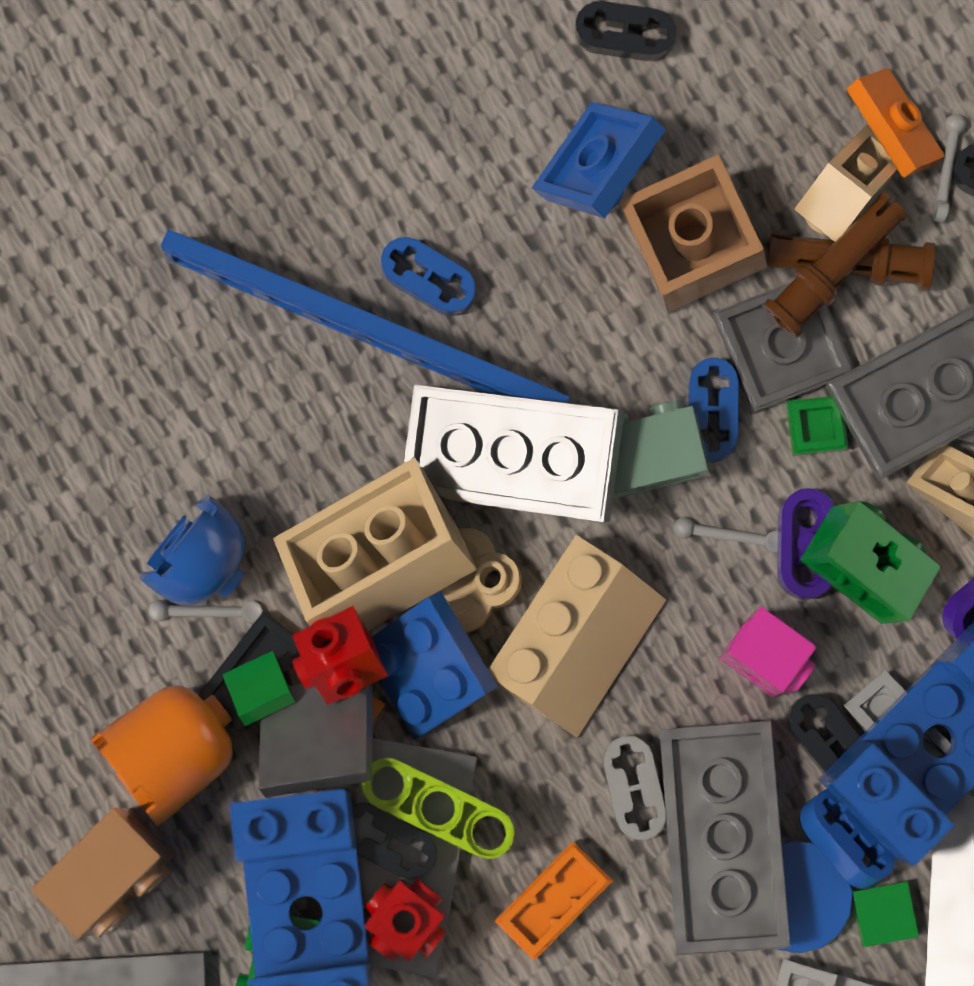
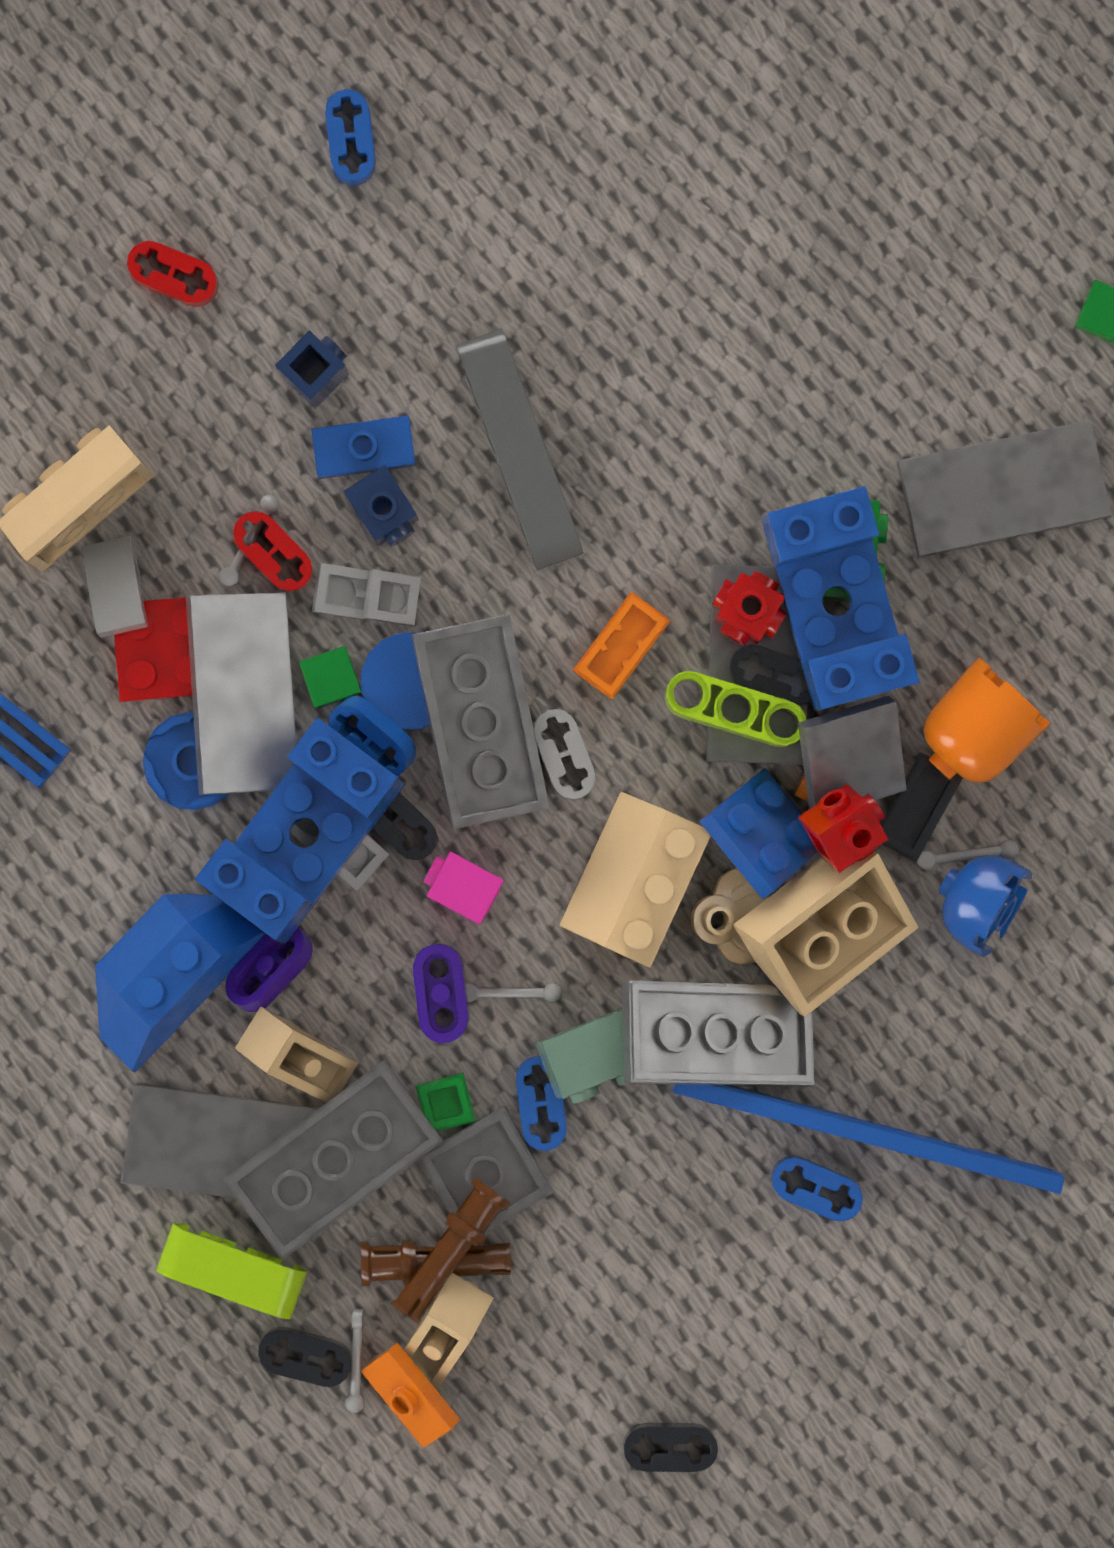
camera: 165 degrees right, 5 degrees up
medium nougat brick [30,808,175,940] -> none
green tile [222,651,296,726] -> none
blue plate [532,102,666,219] -> none
medium nougat brick [619,154,767,313] -> none
green brick [800,501,941,624] -> none

